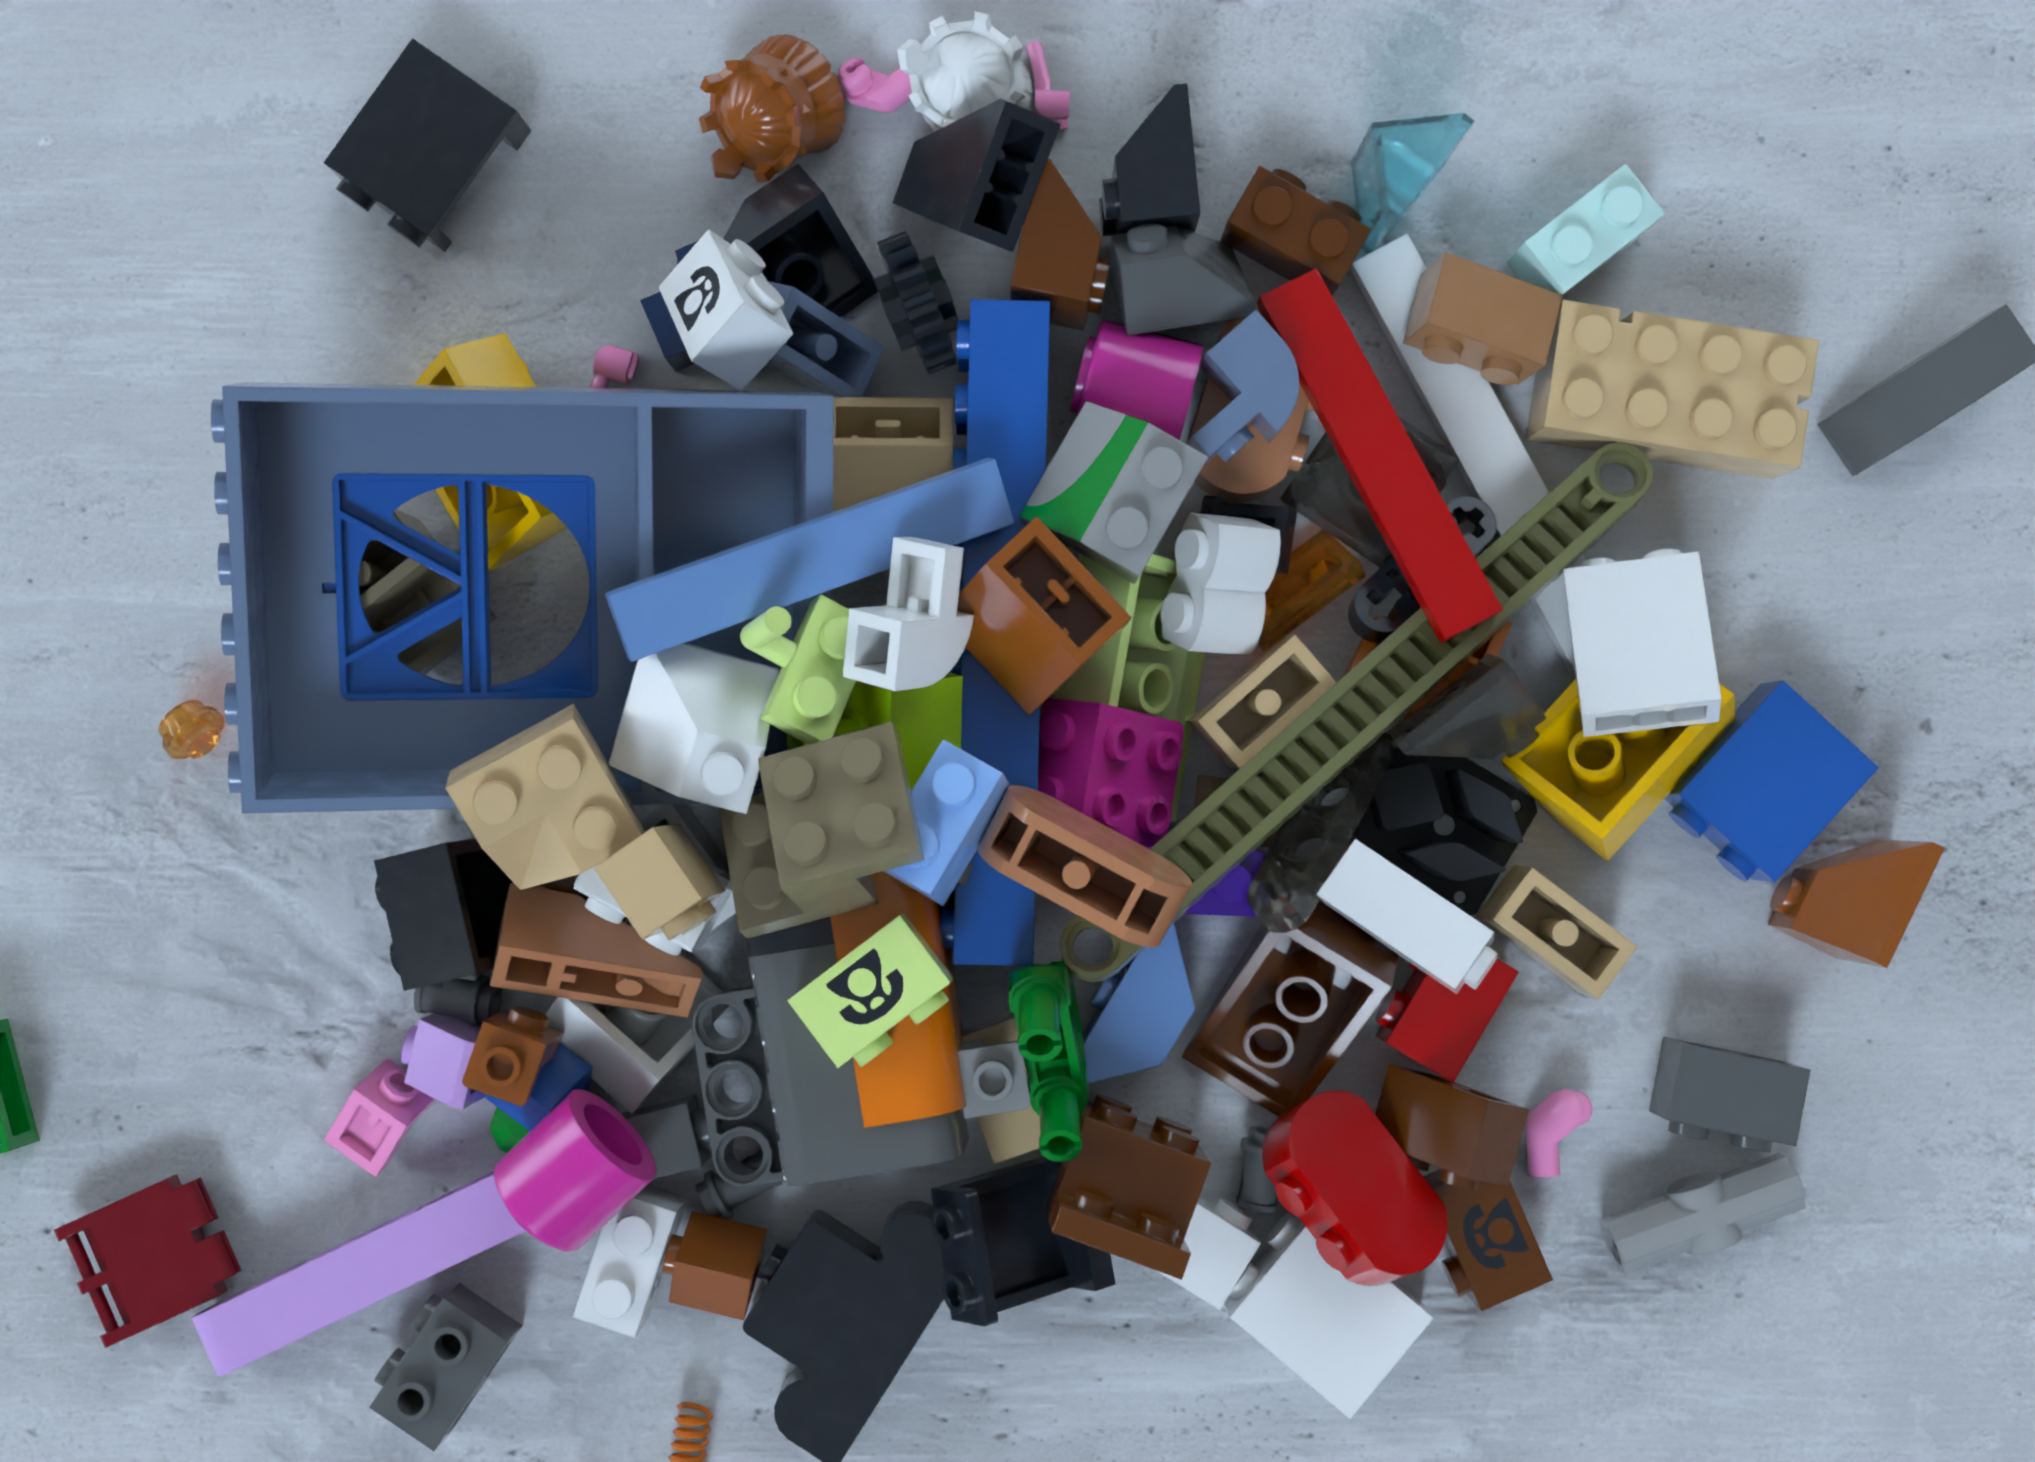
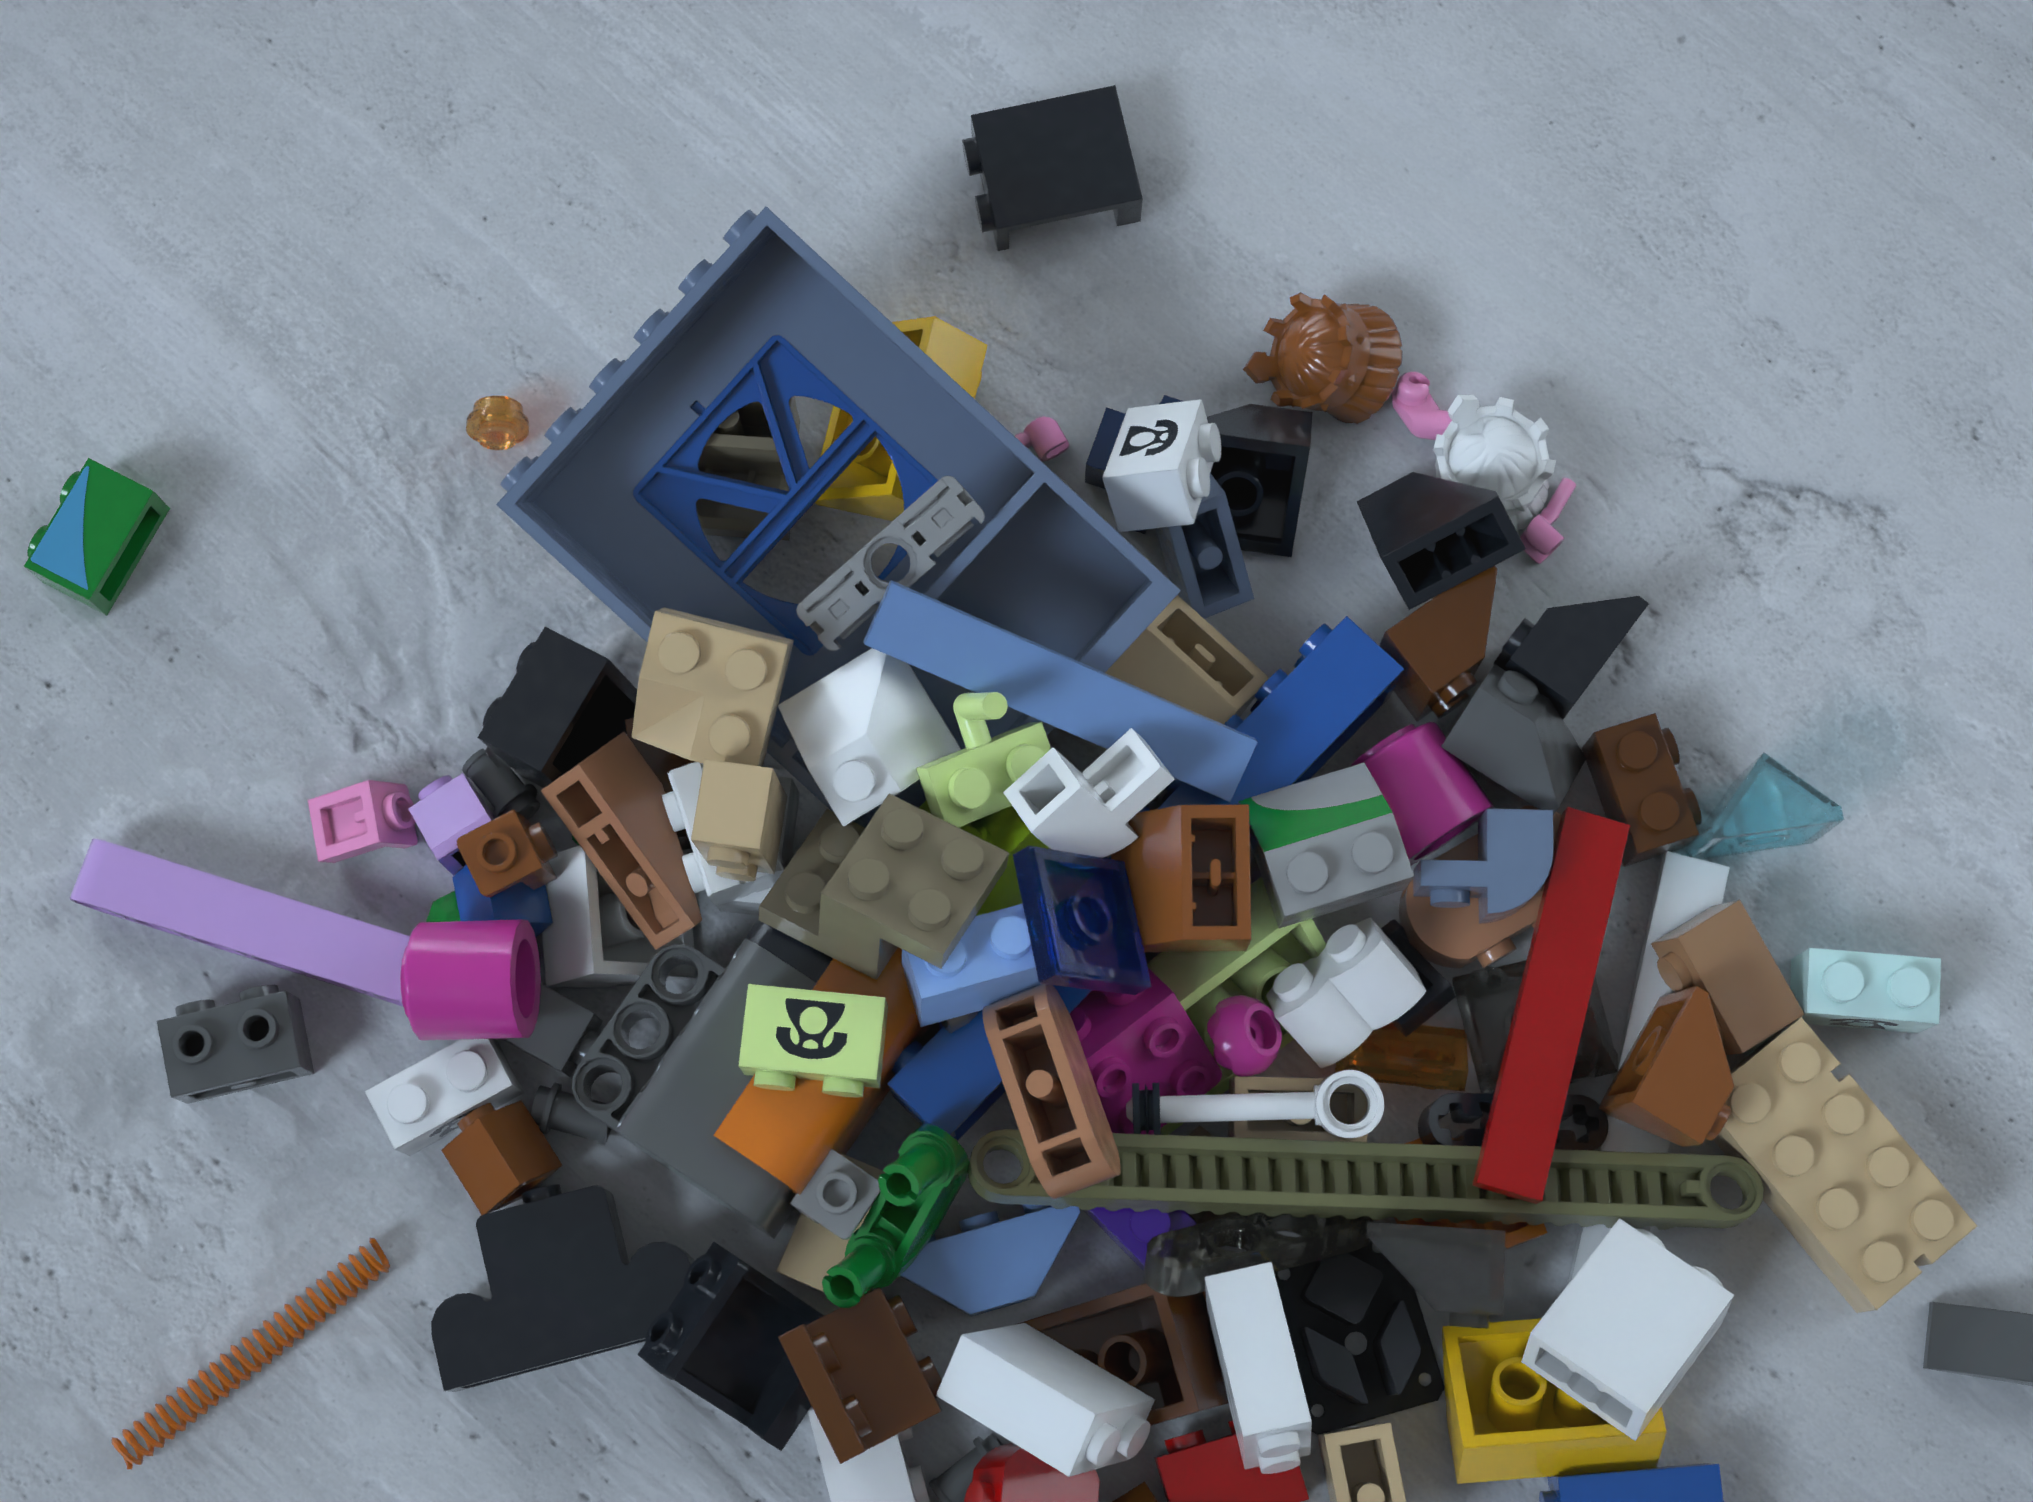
camera: 45 degrees right, 10 degrees down
dark red plate [54,1174,242,1348] -> none
black gear [873,231,958,374] -> none
none -> light grey piece [796,476,985,651]
none -> white brick [936,1323,1155,1477]
none -> clear blue tile [1013,846,1152,995]
none -> white piece [1126,1070,1384,1138]
none -> dark pink plate [1207,995,1282,1077]
none -> dark orange slope [1599,986,1734,1147]

